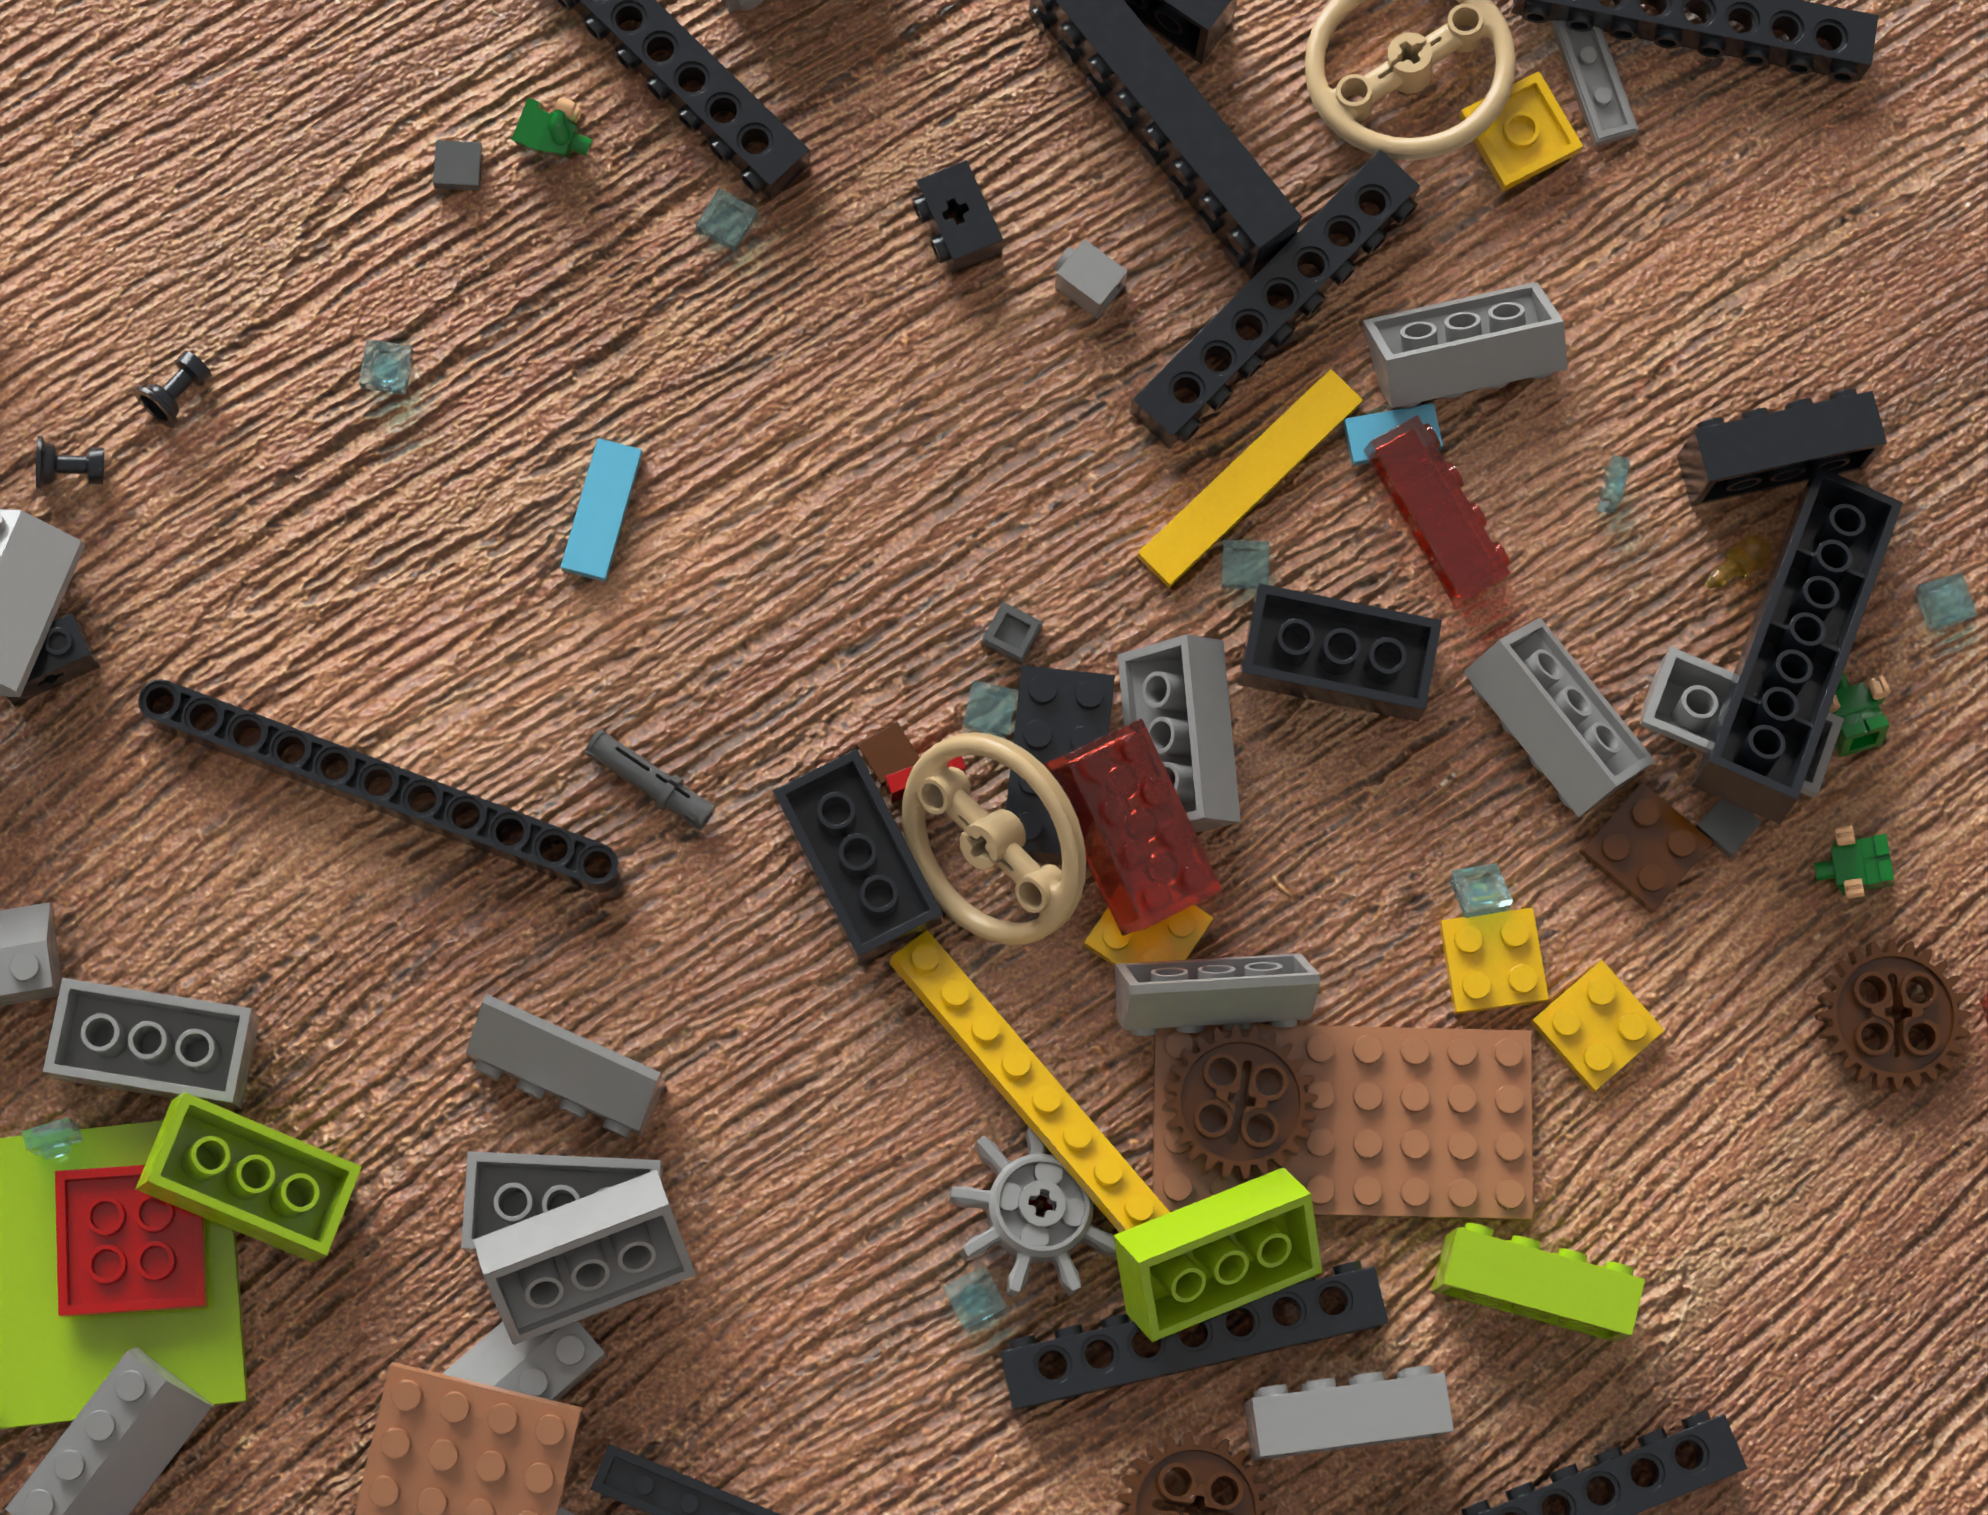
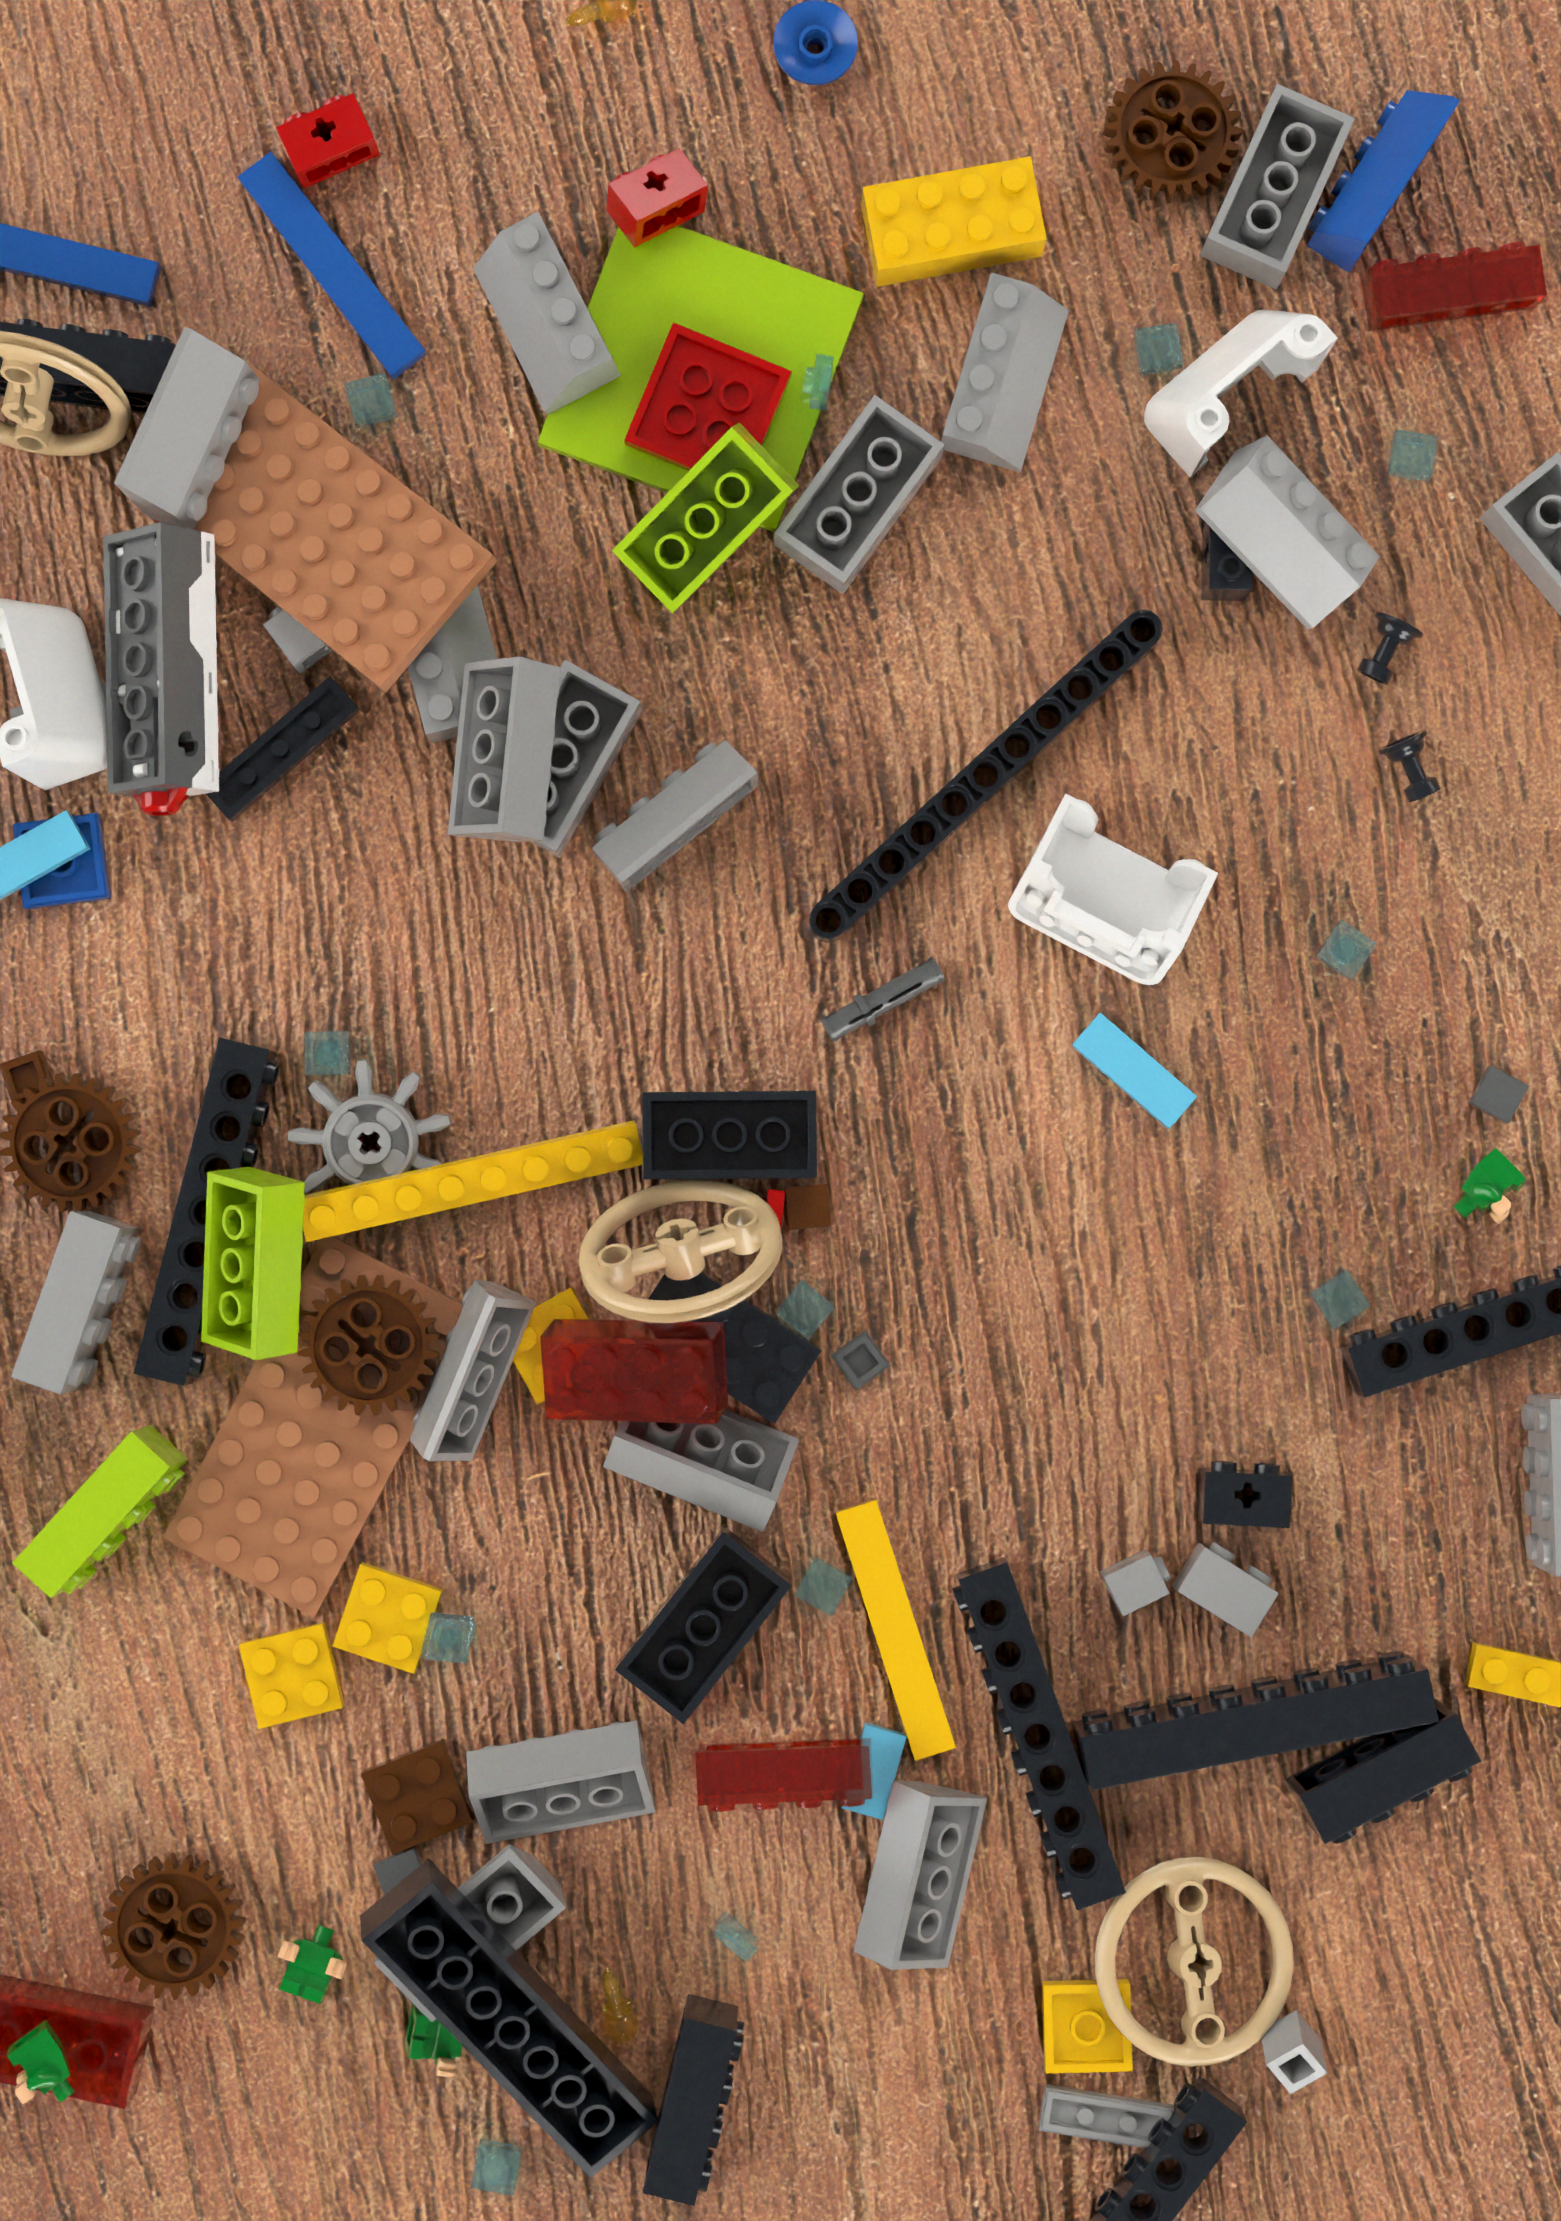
camera: 125 degrees right, 10 degrees up
none -> white windscreen [1008,794,1218,985]
none -> light grey brick [1172,1541,1279,1638]

